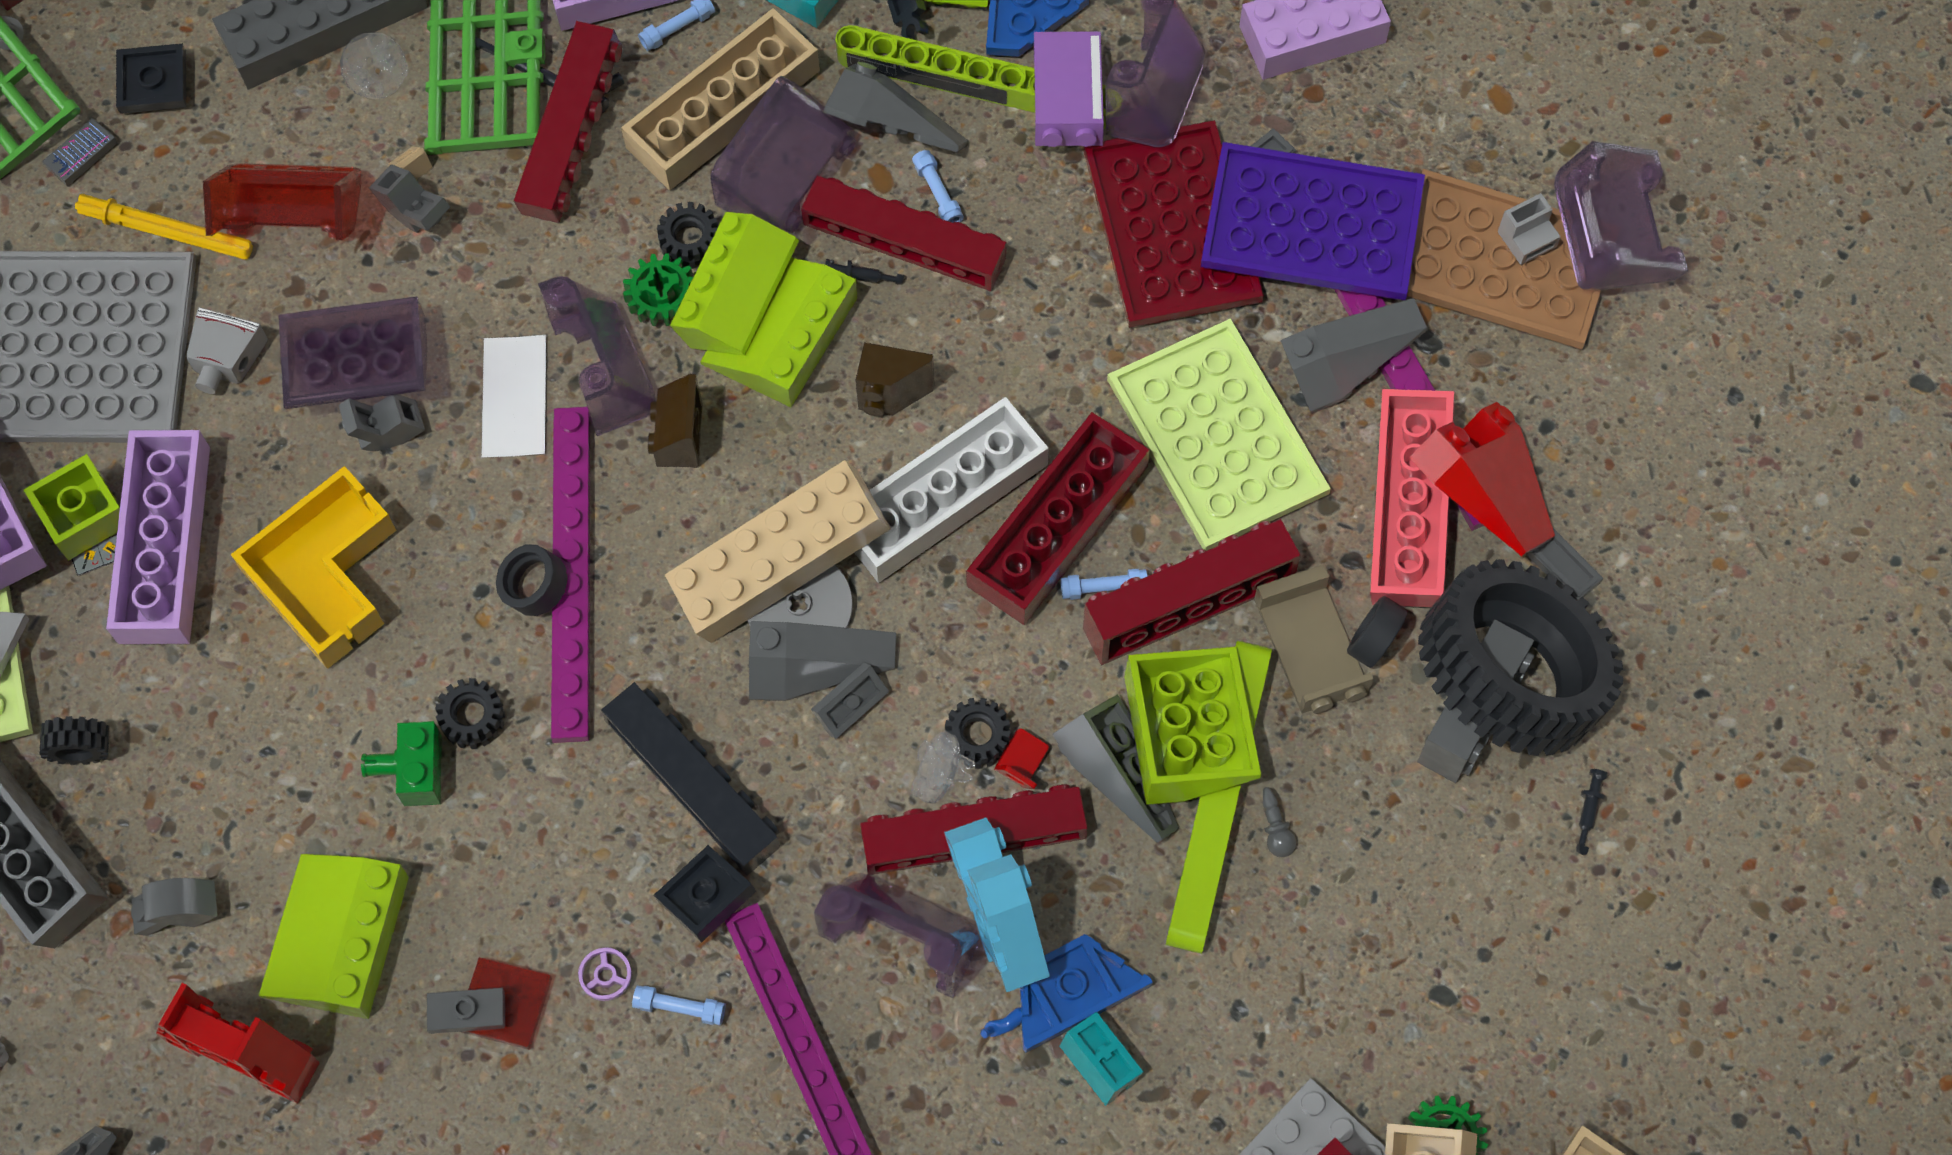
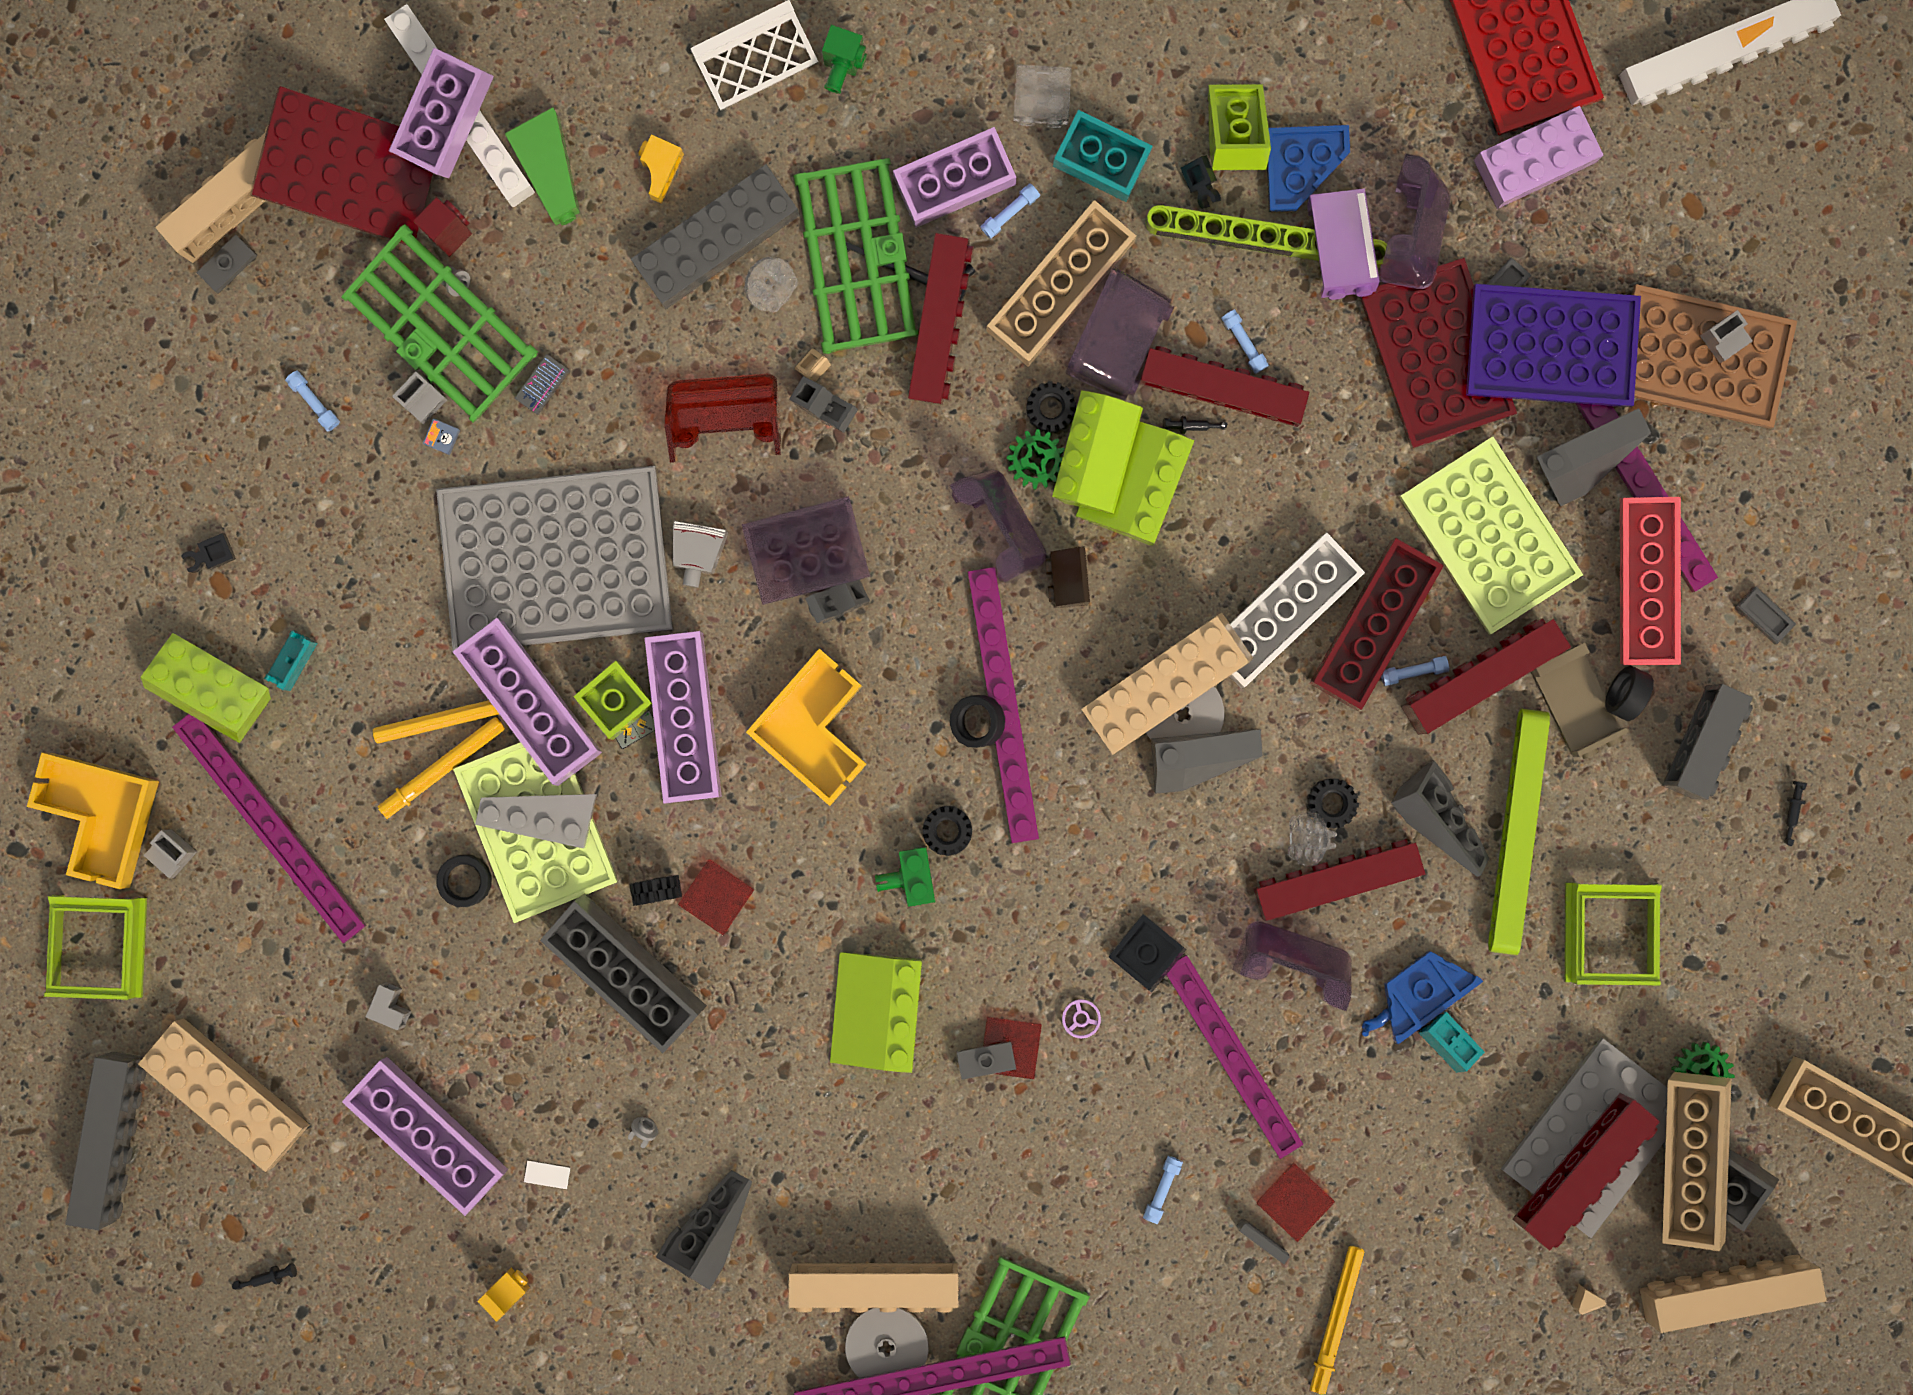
camera: 10 degrees left, 20 degrees up
yellow axle [75,194,253,260] -> none
black plate [116,43,187,114] -> none
dark grey brick [131,878,217,936] -> none
red wedge [156,983,320,1104] -> none
white sticker [482,335,546,457] -> none
black brick [601,682,780,876] -> none
light blue bar [632,985,726,1025] -> none
dark grey plate [811,662,889,739] -> none
dark grey wedge [823,62,968,152] -> none
dark brown slope [855,342,935,416] -> none
medium azure wedge [944,818,1050,992] -> none
red bracket [994,728,1049,789] -> none
lime slope [1124,647,1261,805] -> none
dark grey bar [1263,787,1296,857] -> none
red wedge [1409,402,1555,557] -> none
black tyre [1418,559,1623,756] -> none
clear purple windscreen [1554,141,1688,291] -> none
none -> clear red tile [678,859,755,936]
none -> lime piece [1565,883,1662,986]

